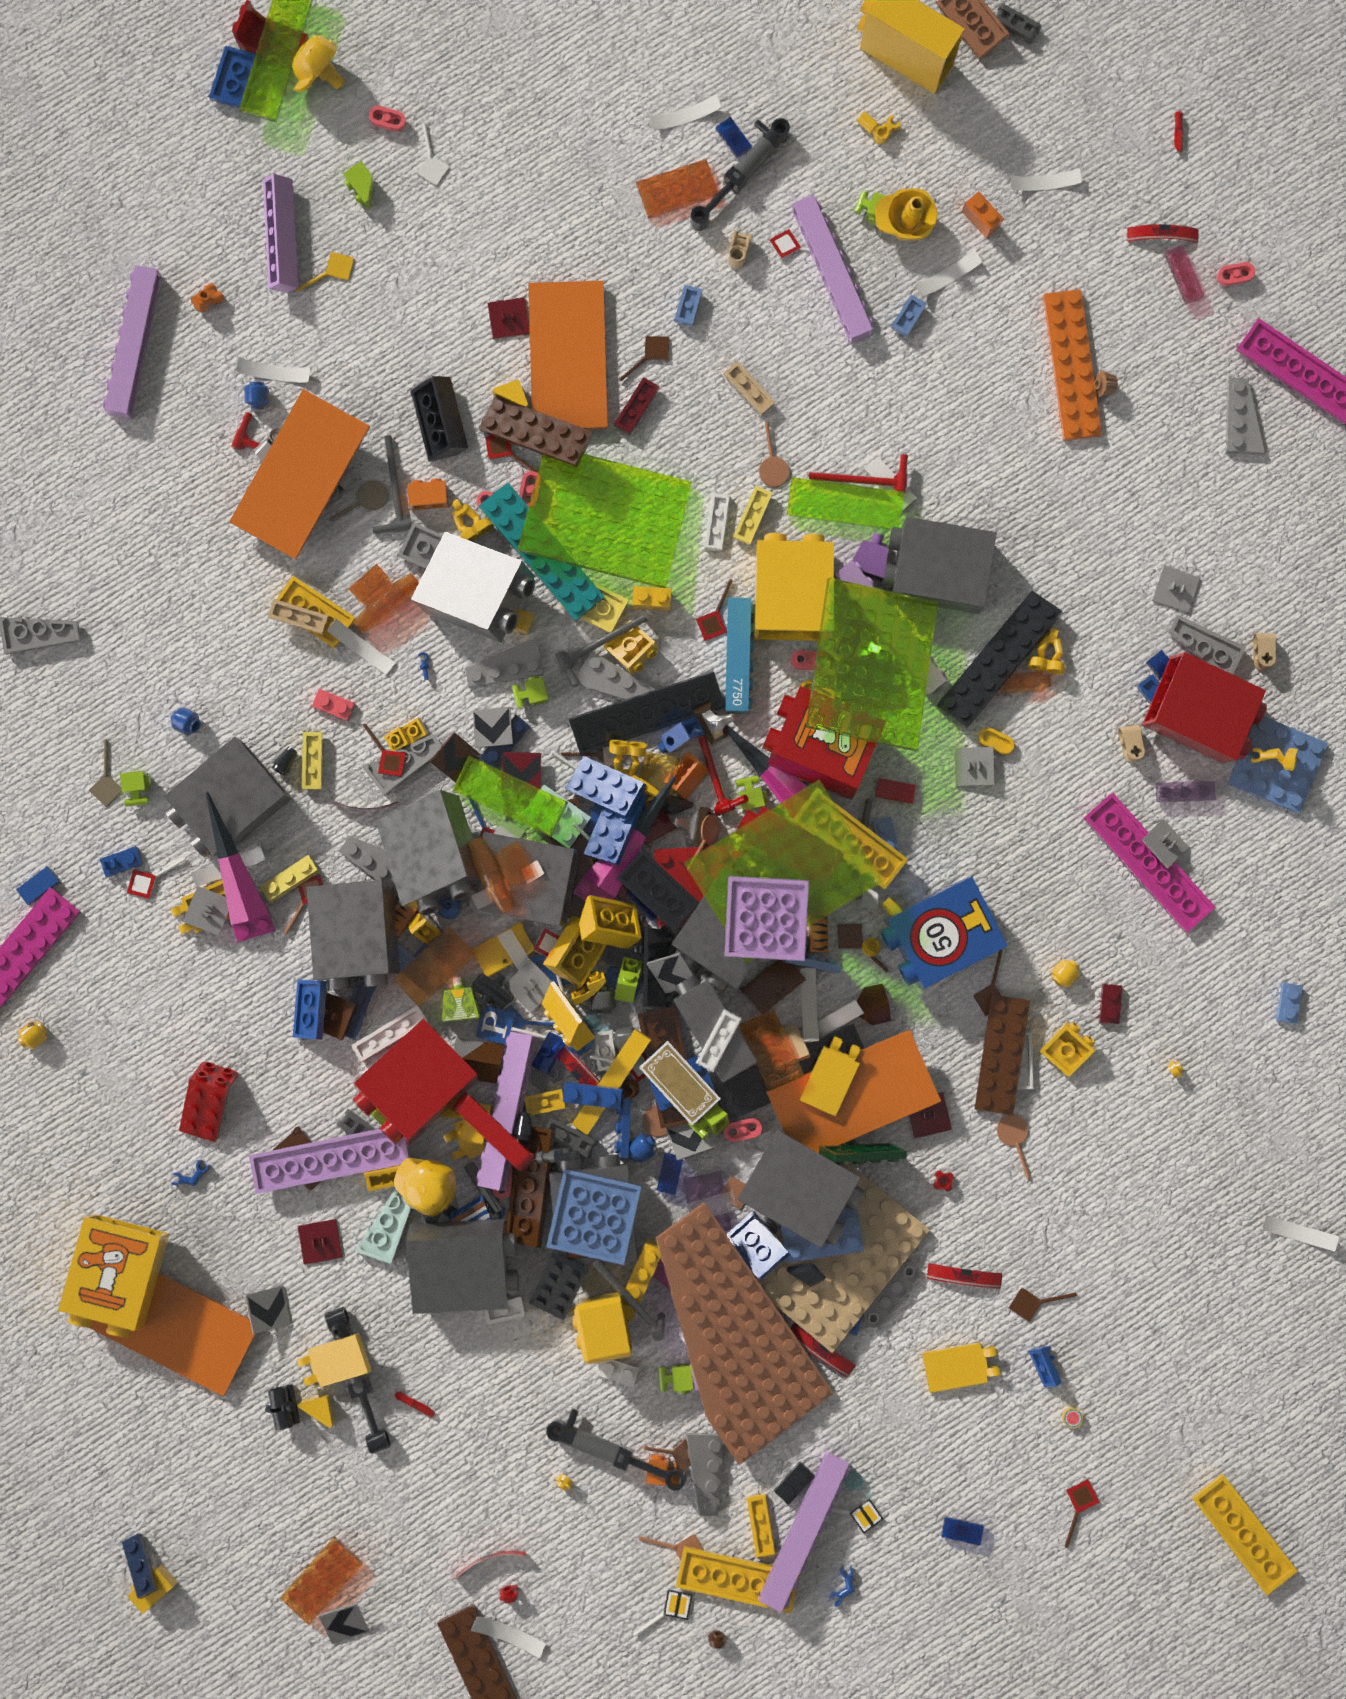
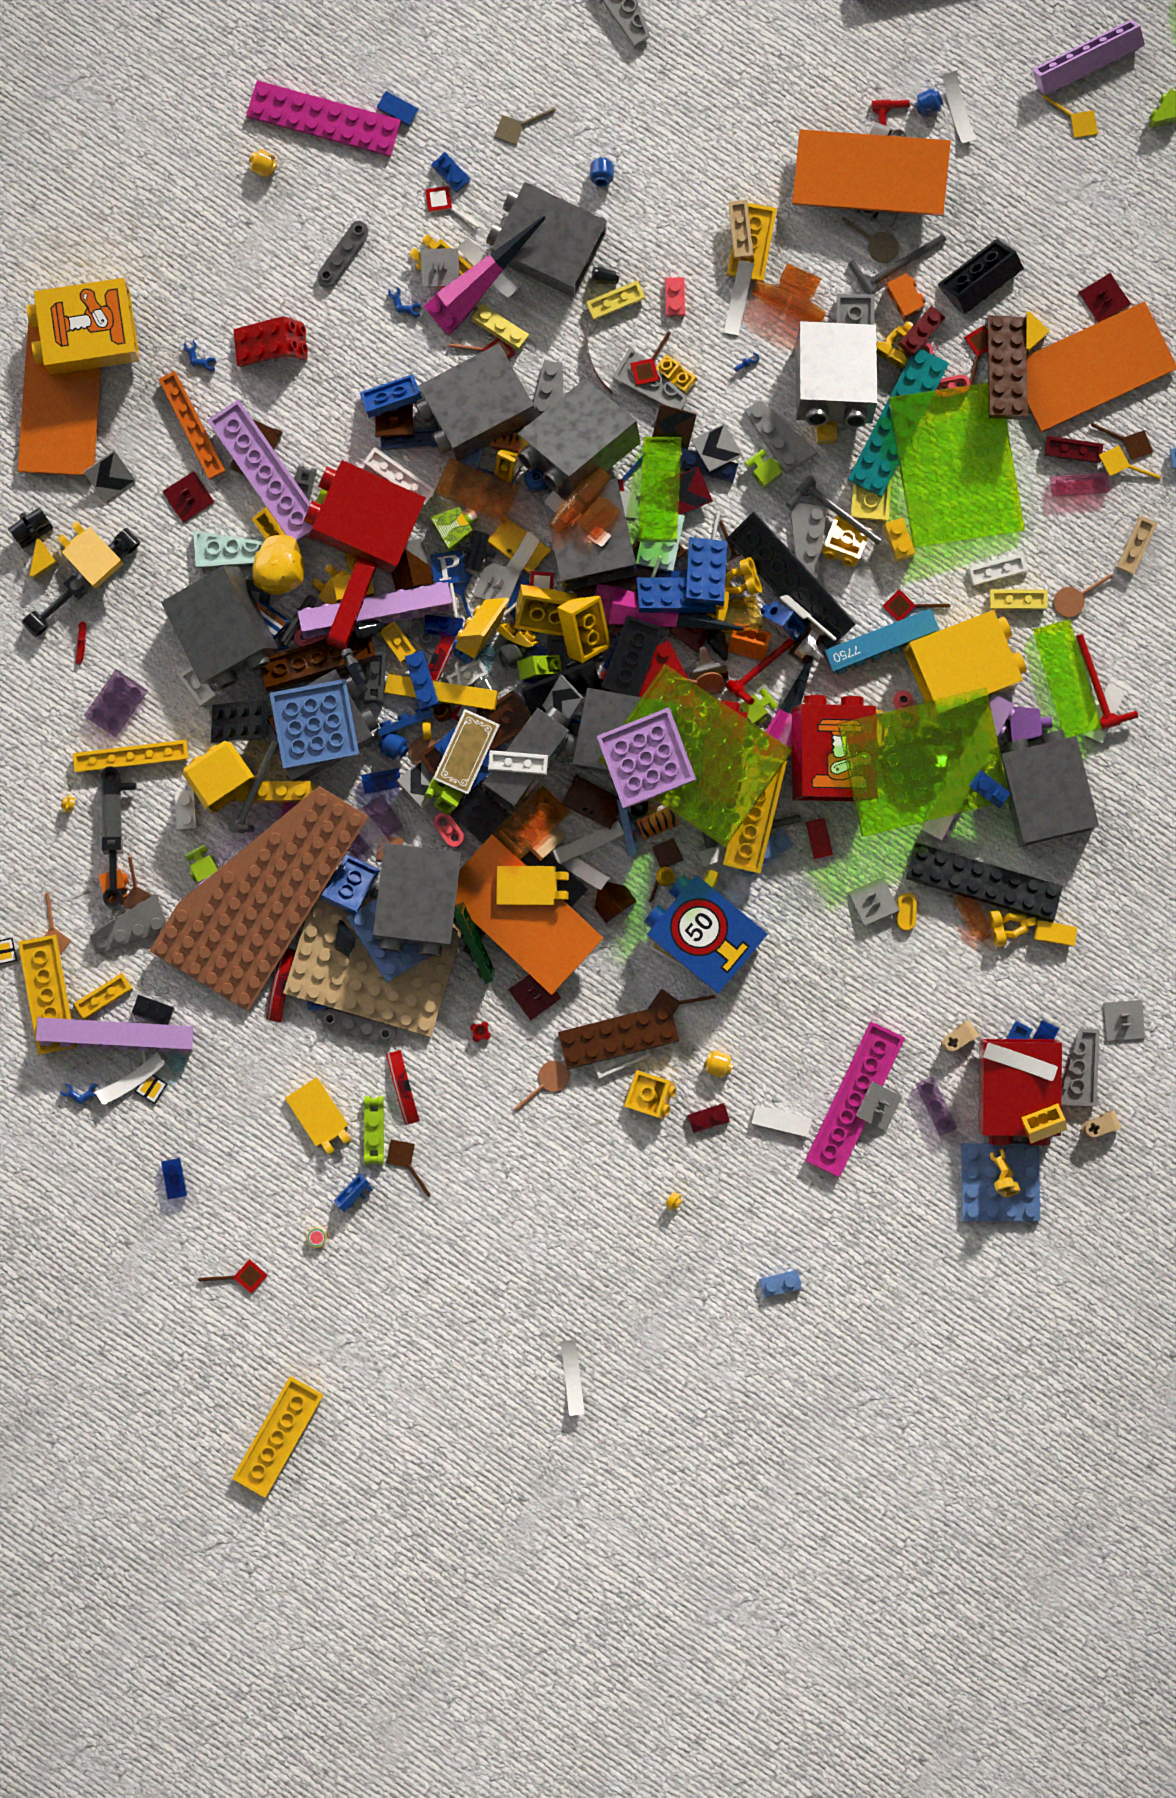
camera: 70 degrees right, 0 degrees up
lime brick [120,771,152,807] -> none
orange plate [191,283,225,312] -> none
none -> yellow plate [72,740,189,773]
none -> clear purple plate [84,669,148,738]
none -> white sticker [96,1052,165,1104]
none -> orange plate [158,371,226,480]
none -> flat silver plate [317,221,369,287]
none -> lime plate [364,1096,384,1166]
none -> blue arm [388,287,421,317]
none -> yellow tile [423,721,432,740]
none -> white tile [751,1105,812,1137]
none -> white piece [780,595,836,641]
none -> dark red plate [897,306,945,357]
none -> blue plate [969,770,1011,809]
none -> white sticker [983,1043,1058,1081]
none -> yellow brick [1021,1104,1067,1143]
none -> yellow slope [1034,921,1077,947]
none -> clear pink plate [1050,473,1109,497]
none -> yellow piece [1098,445,1161,479]

